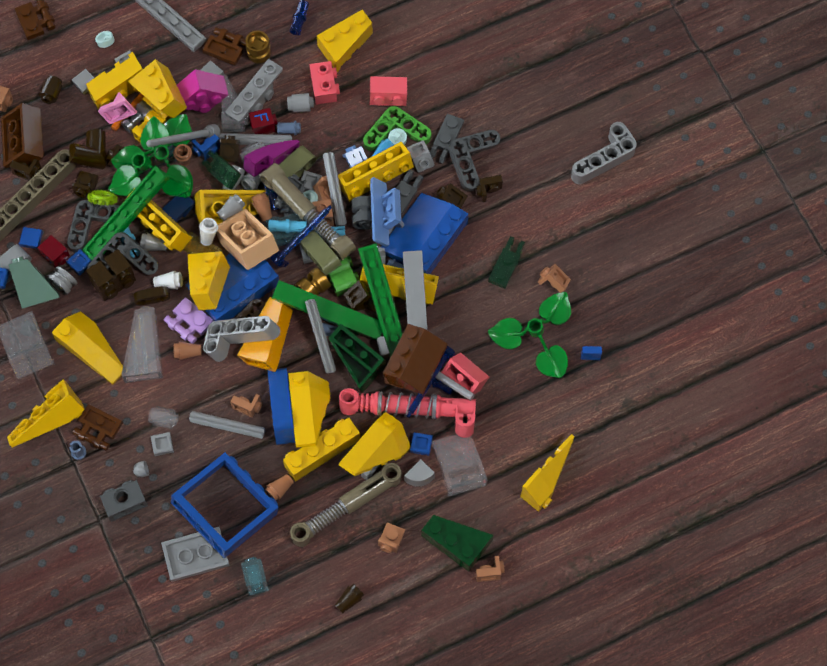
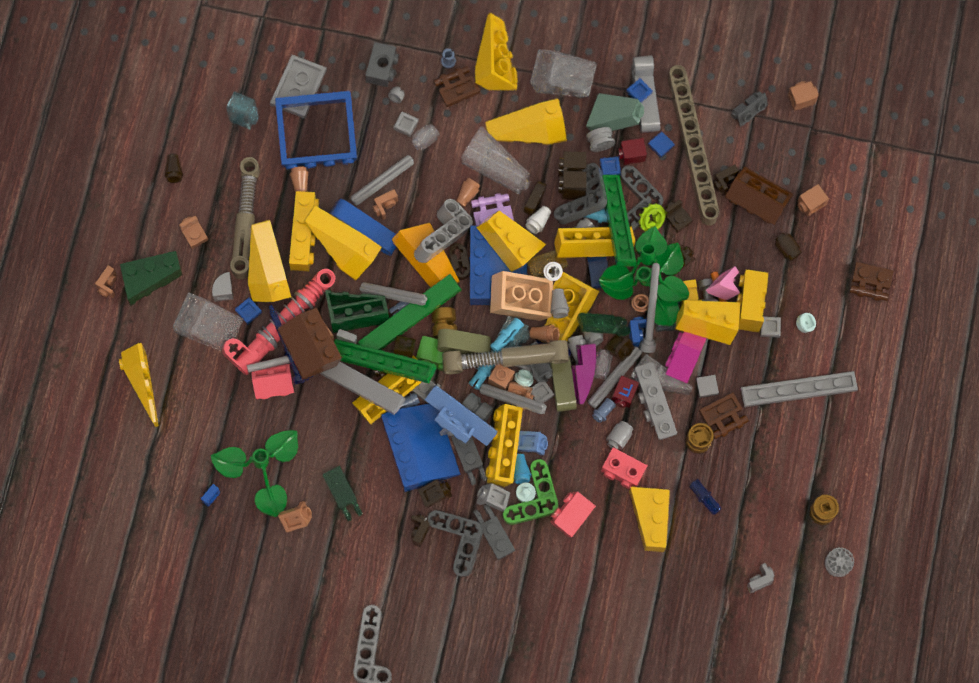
camera: 125 degrees right, 5 degrees up
dark brown brick [69,129,106,170] -> none
light grey tile [72,69,94,94] -> none
clear blue piece [271,205,332,267] -> none

